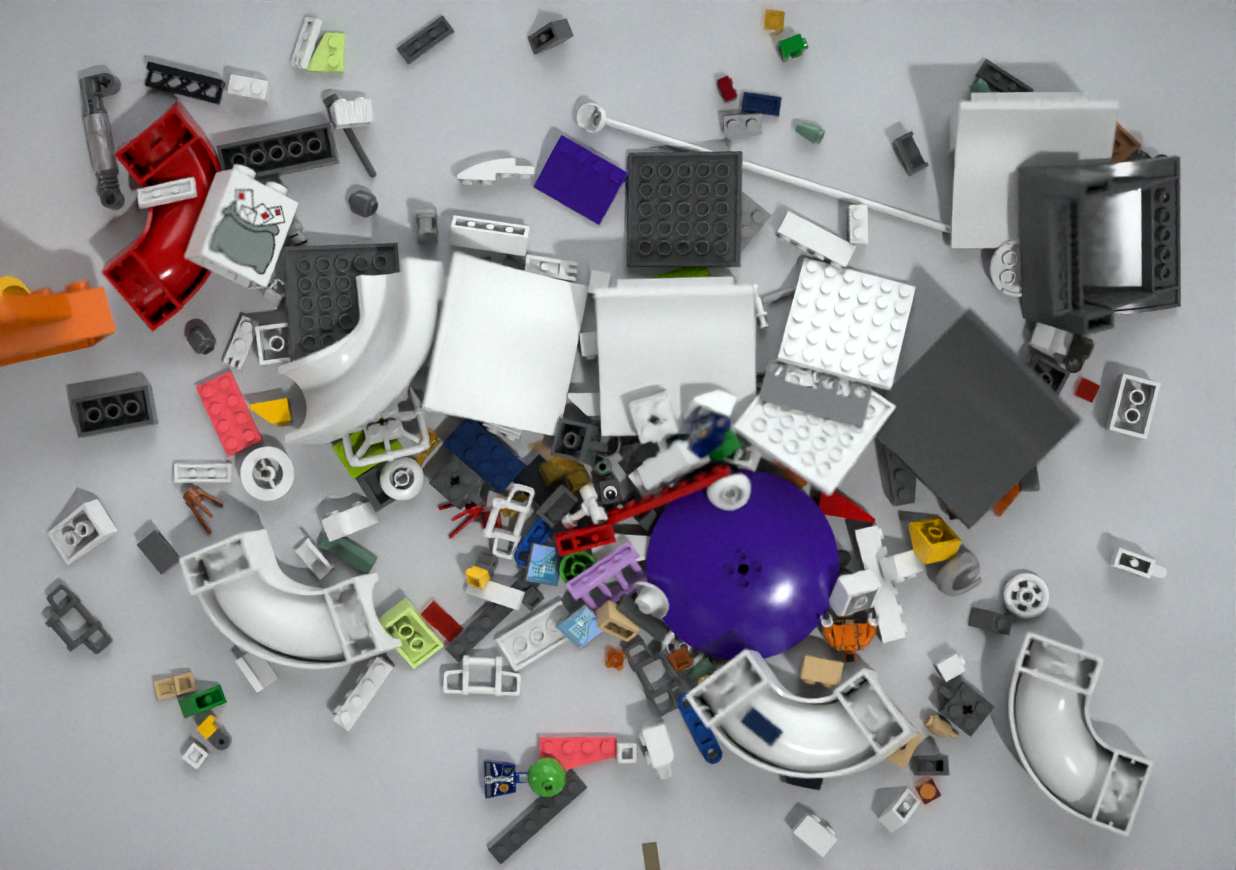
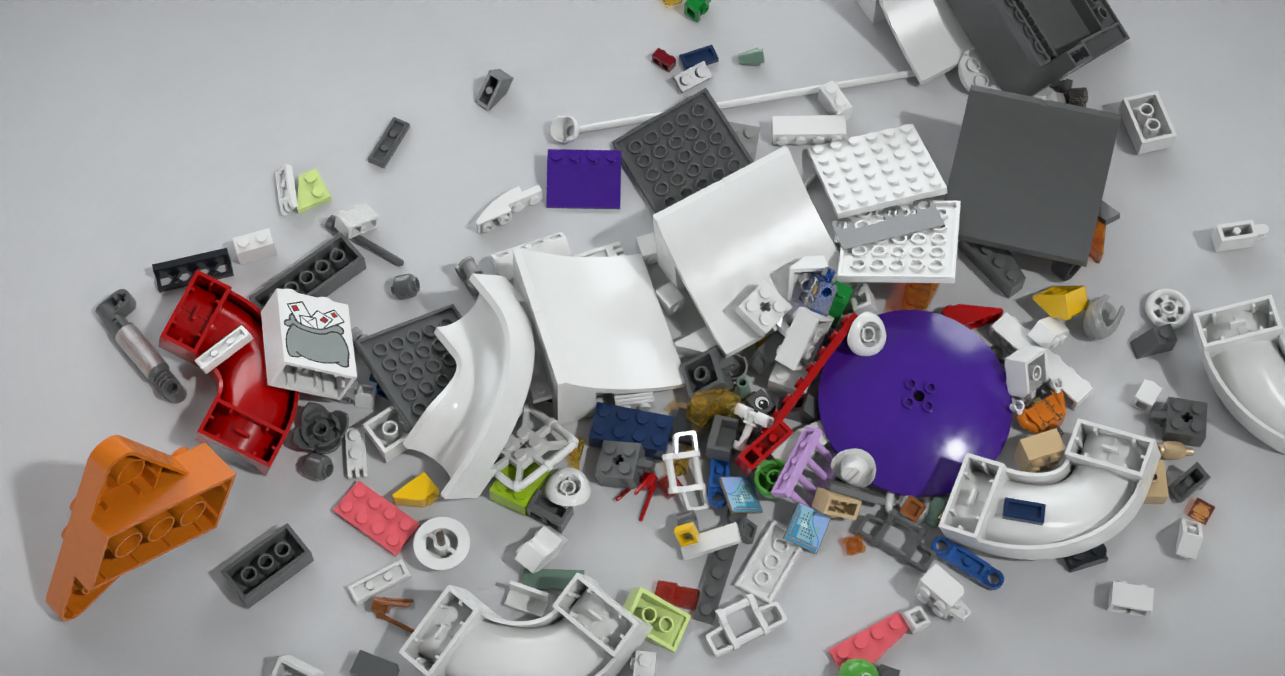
camera: 25 degrees left, 25 degrees down
dark grey panel [893,131,929,177] -> none
none -> dark grey brick [292,402,349,454]

